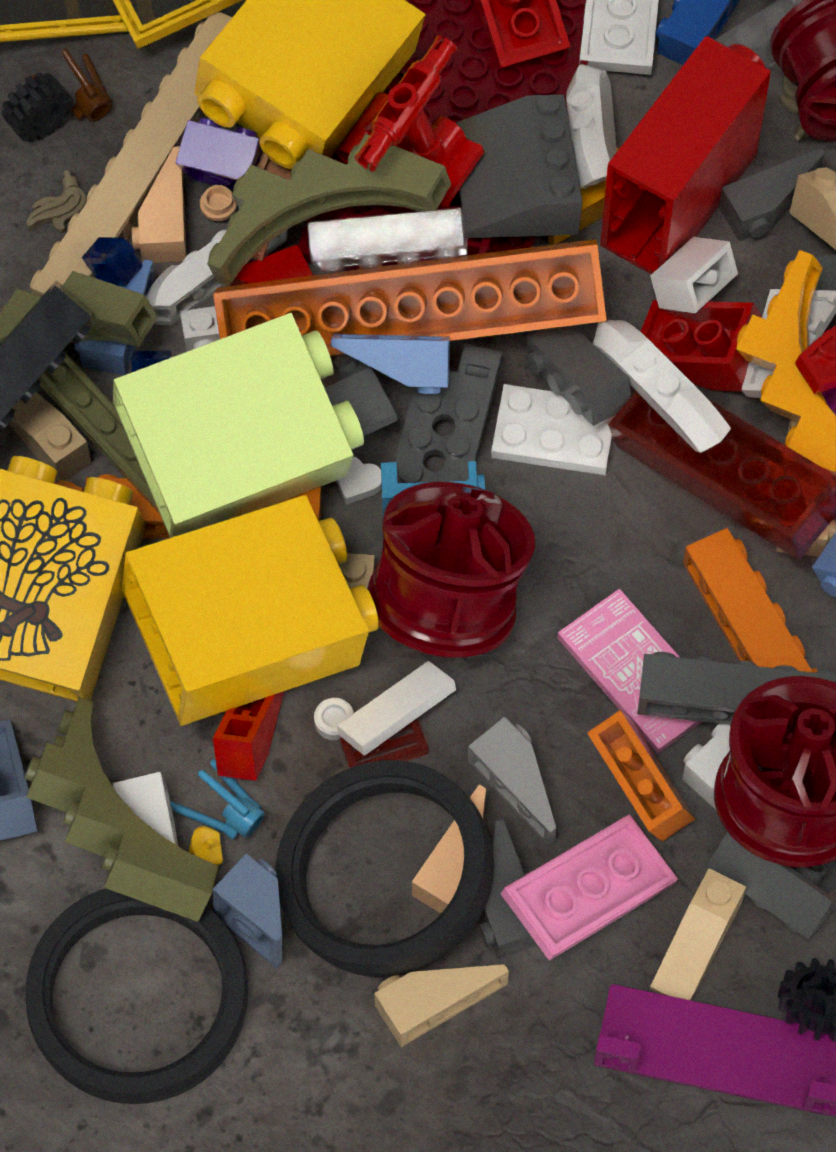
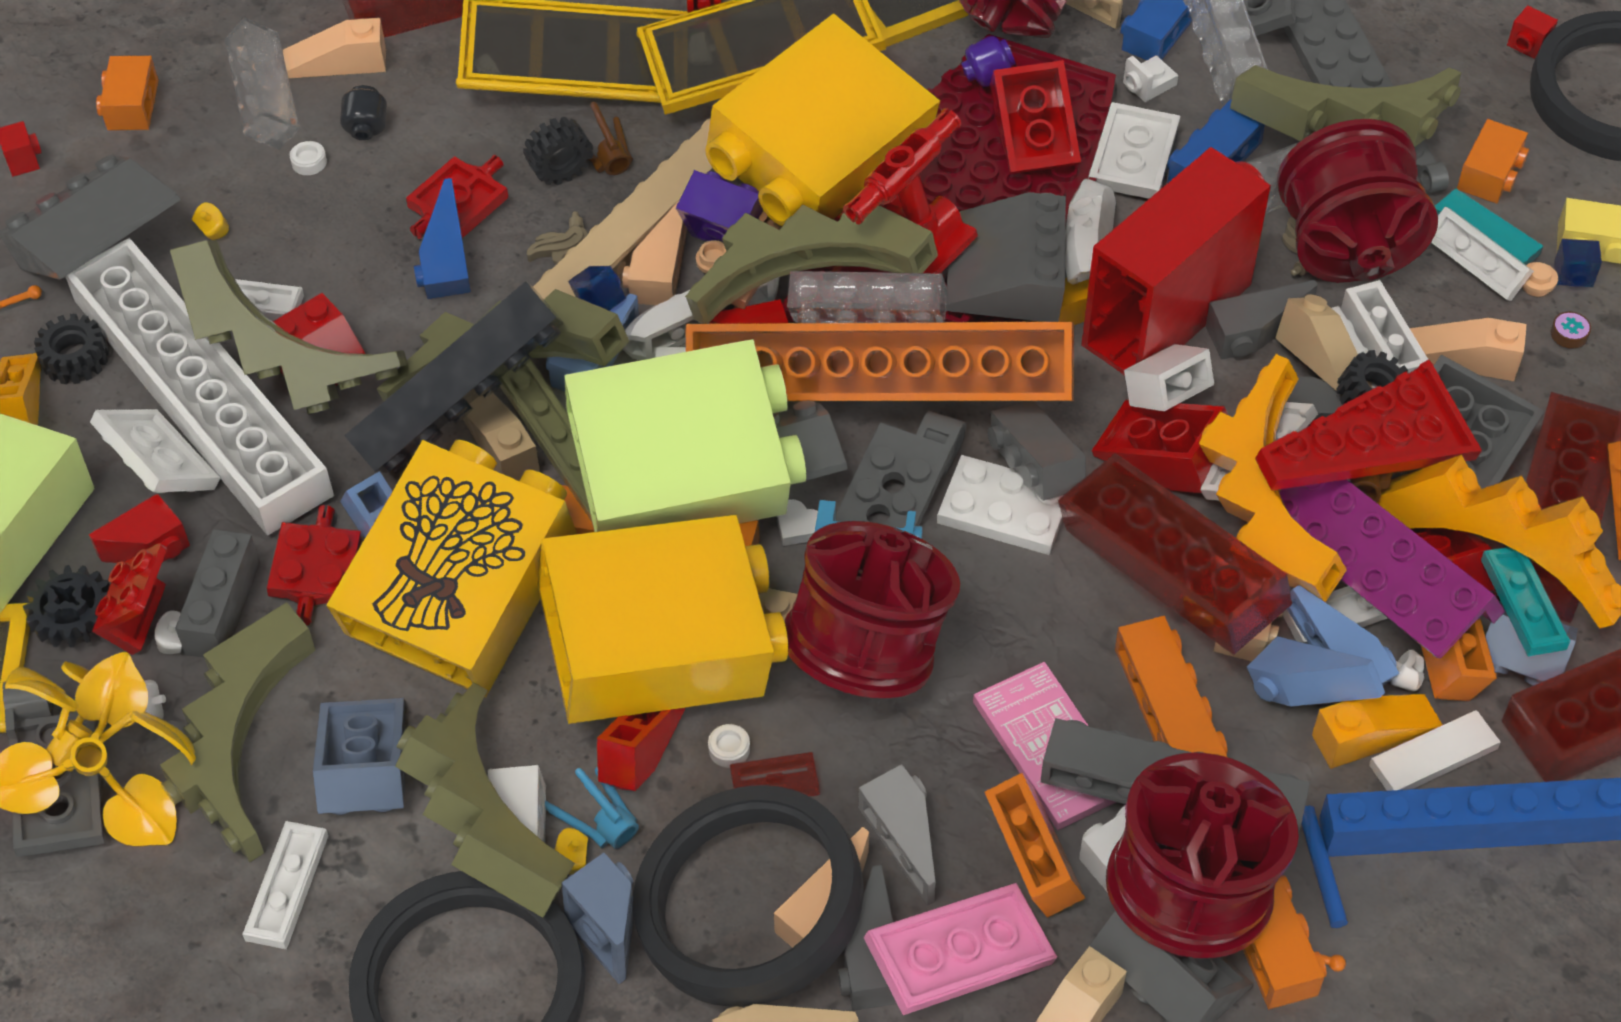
camera: 10 degrees right, 10 degrees down
medium blue slope [331,334,450,394] -> none
white tile [337,661,456,756] -> none
white brick [593,320,731,453] -> none

